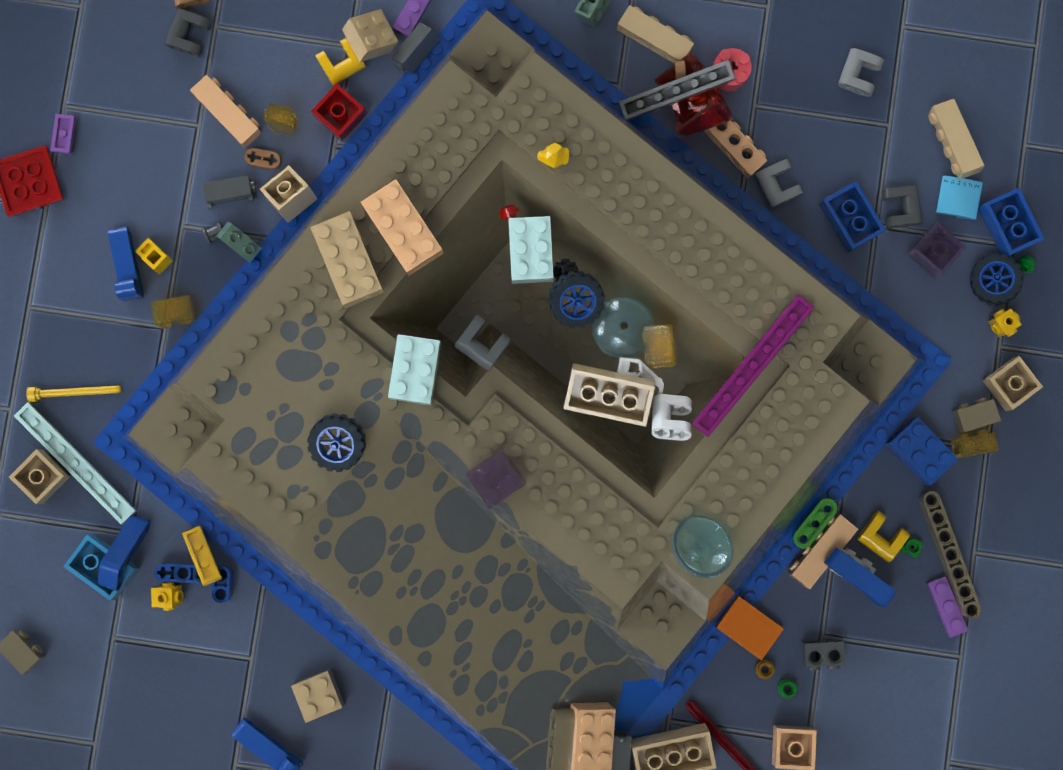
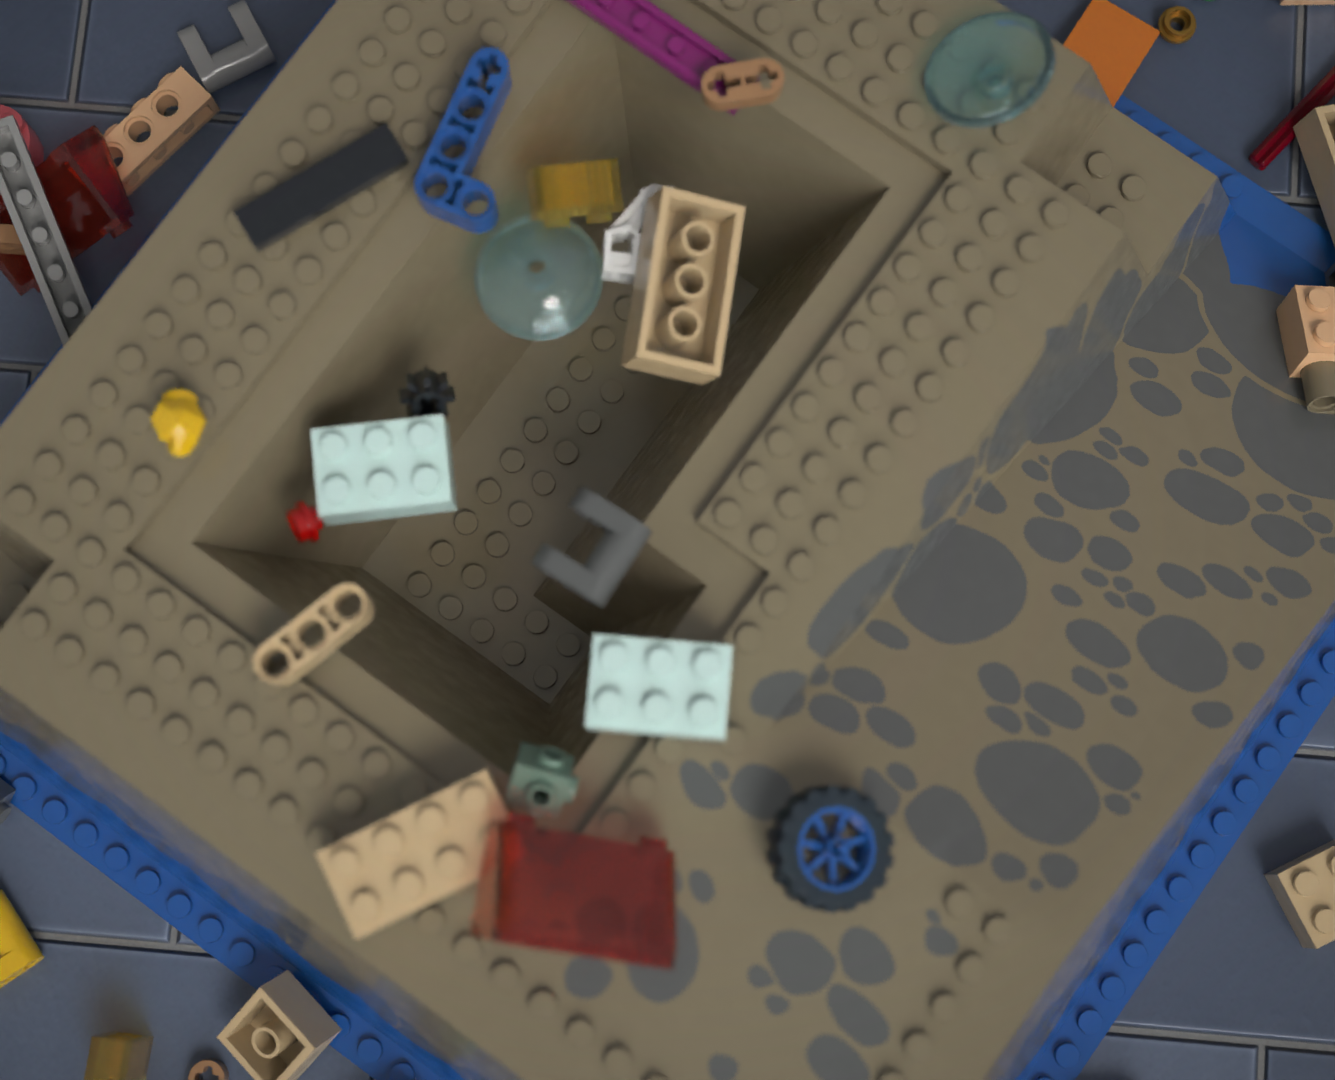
camera: 85 degrees left, 5 degrees down
red brick [311,83,367,142] -> none
light nougat brick [361,179,444,276] -> none
clear purple brick [465,448,527,509] -> none
black wheel [548,271,605,328] -> none
white connector [652,394,692,441] -> none
none -> black tile [233,123,410,252]
none -> tan beam [253,583,375,687]
none -> blue beam [414,47,512,234]
none -> clear red windscreen [470,812,677,970]
none -> sand green brick [504,742,579,819]
none -> medium nougat beam [701,58,784,111]

